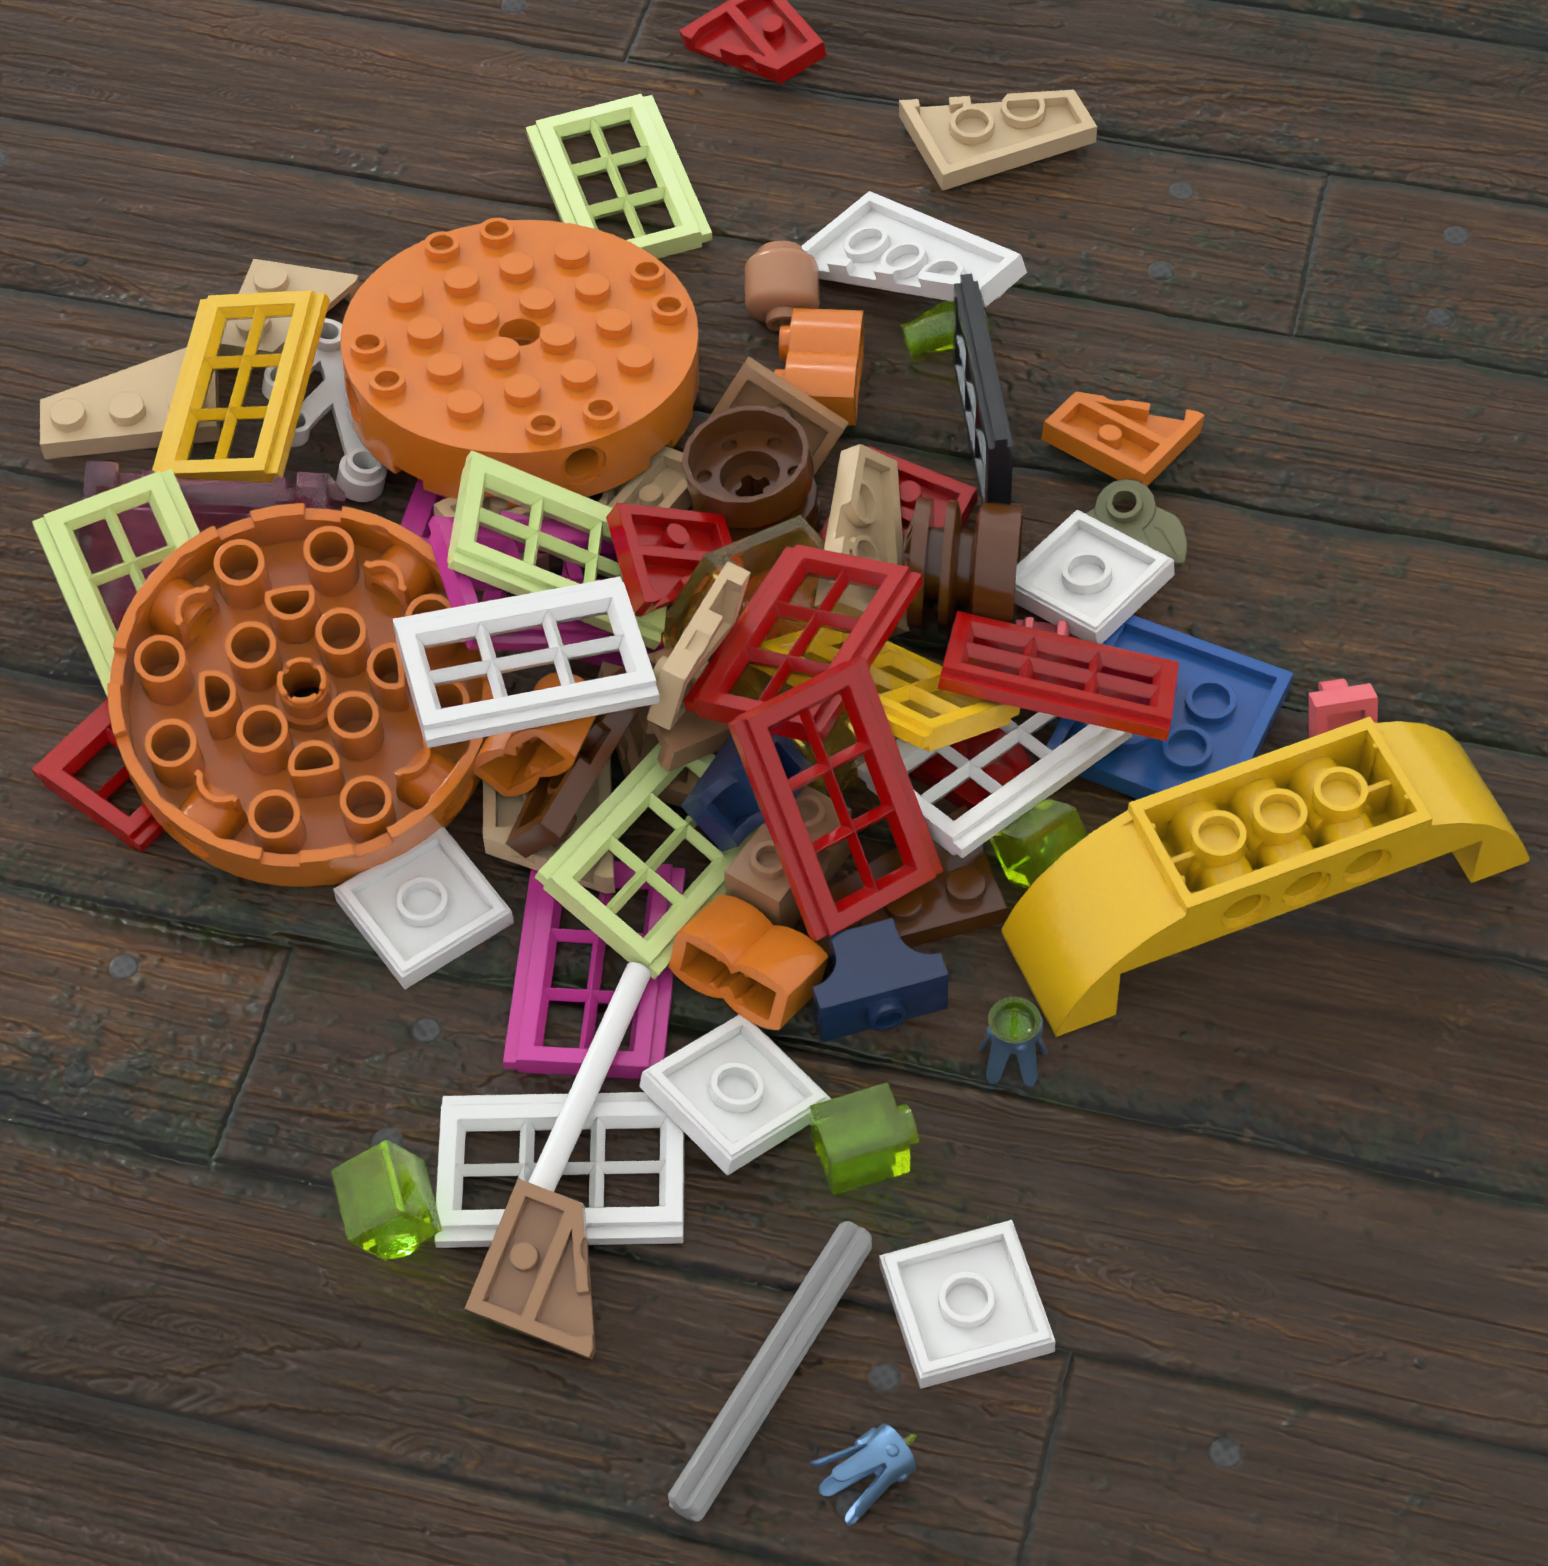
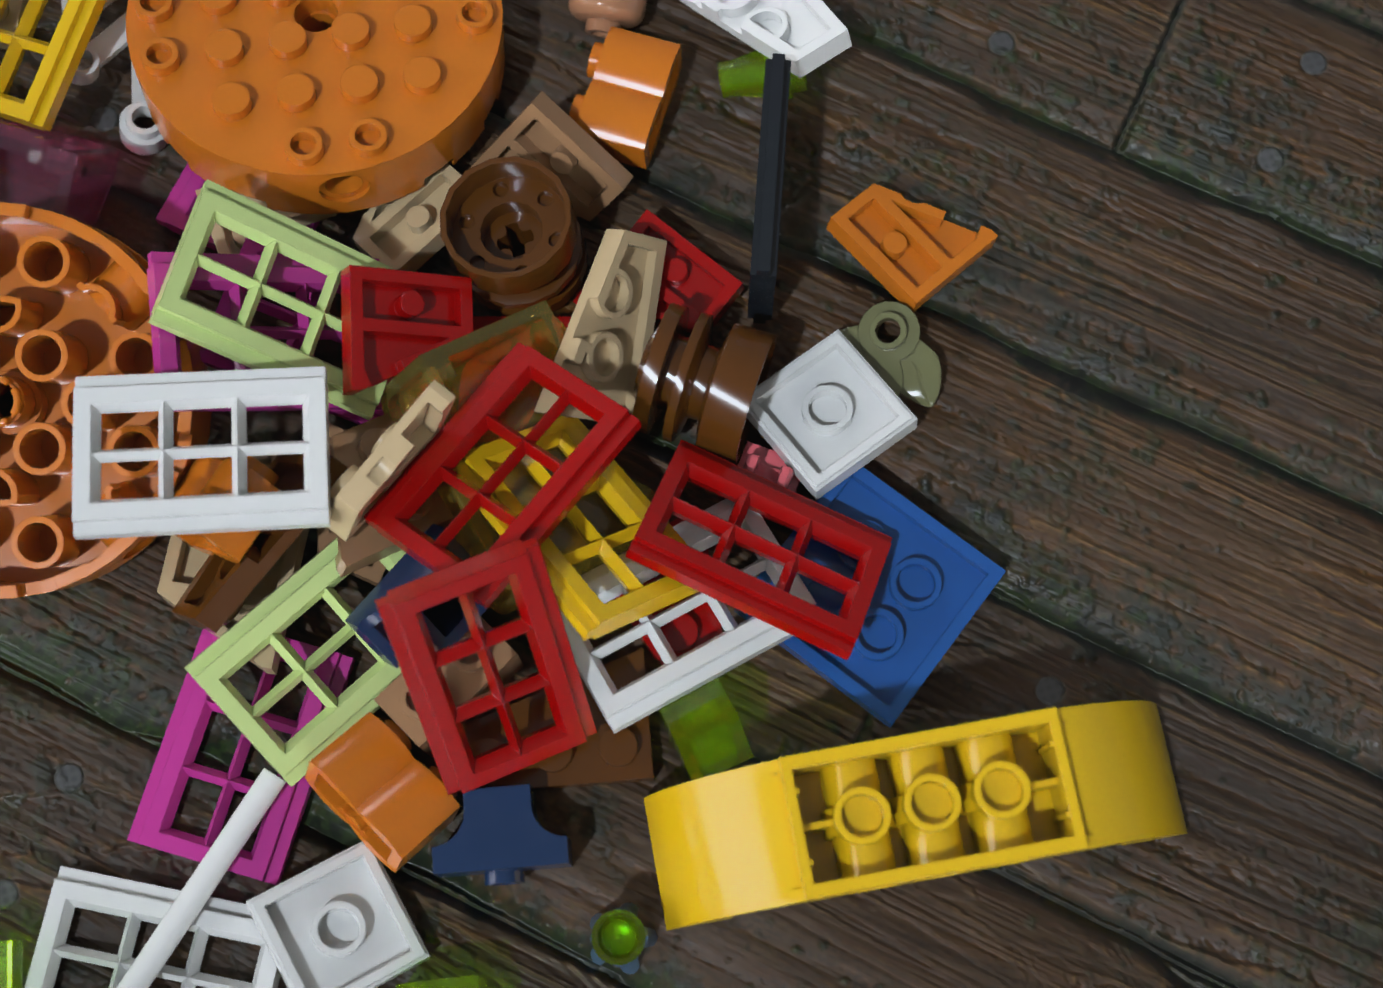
camera: 10 degrees right, 20 degrees up
white tile [333,827,514,989] -> none
coral tile [1308,678,1378,738] -> none

